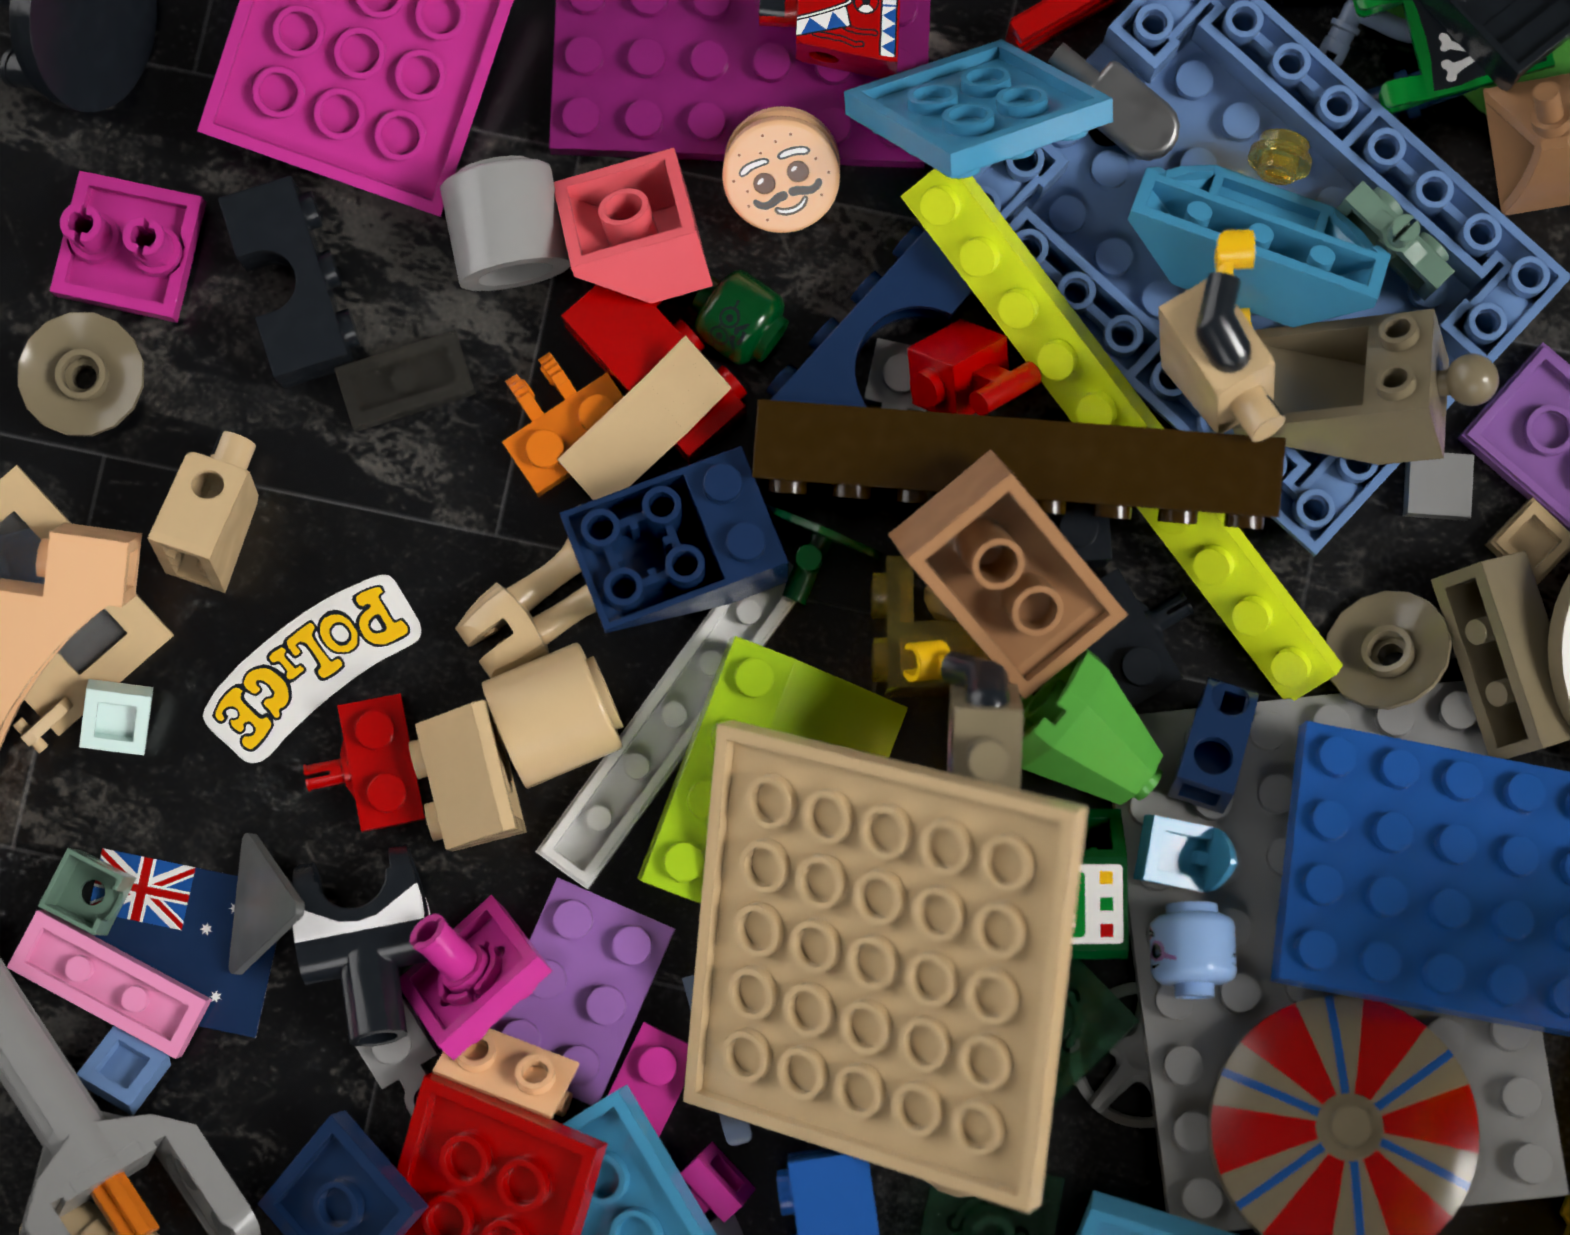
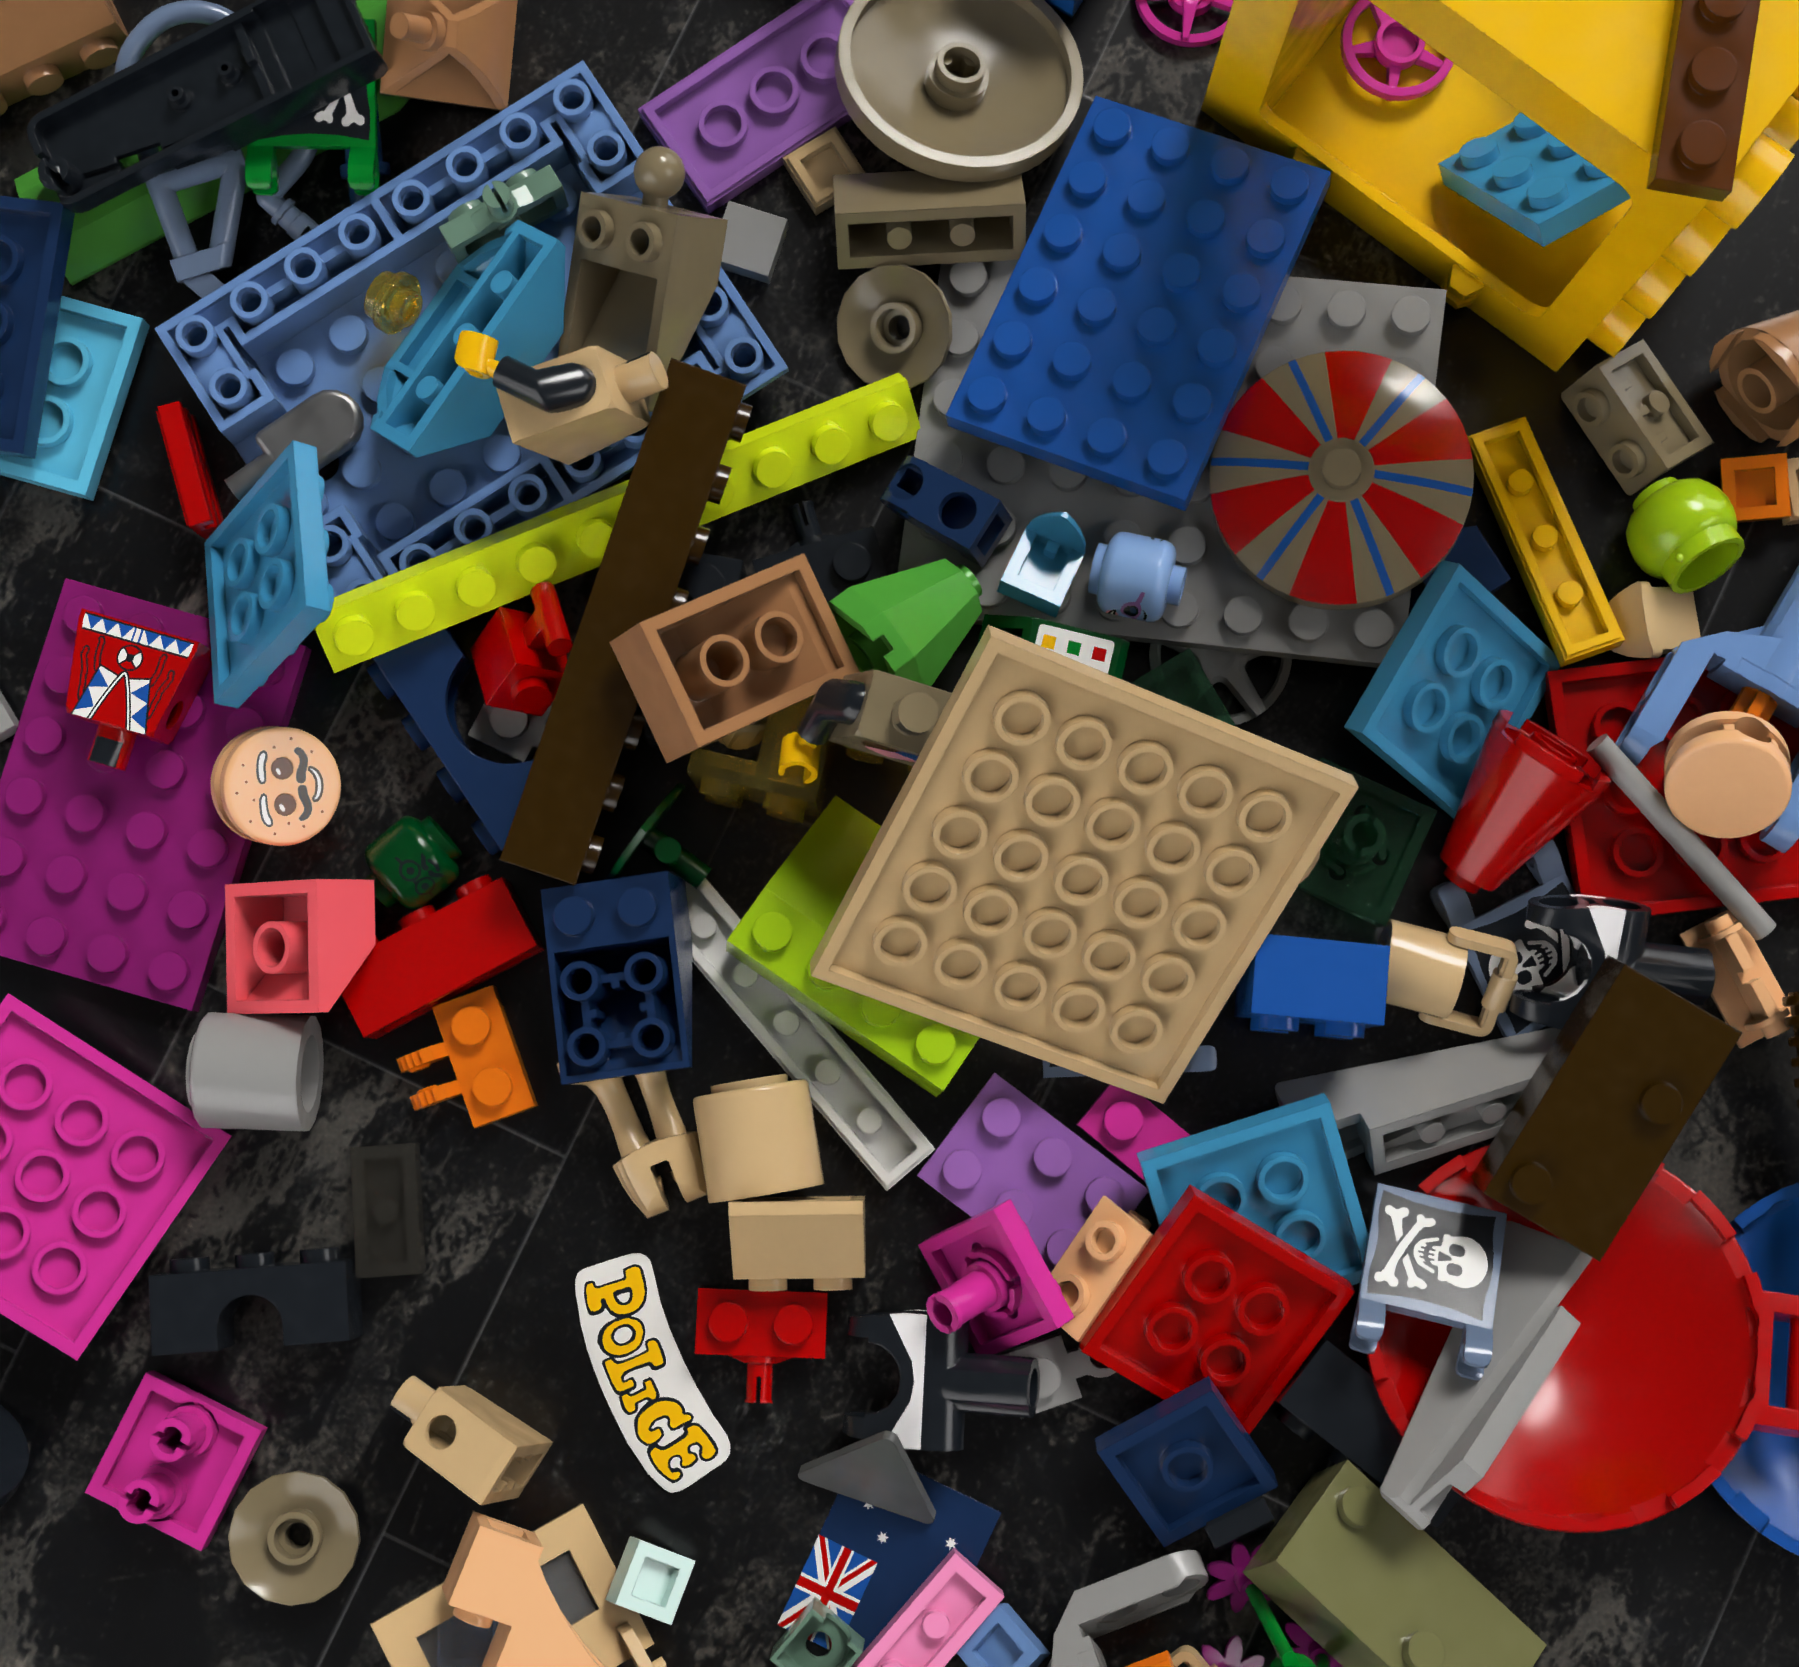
camera: 75 degrees left, 0 degrees up
tan sticker [557,335,732,500] -> none
dark pink tile [680,1141,756,1223] -> none

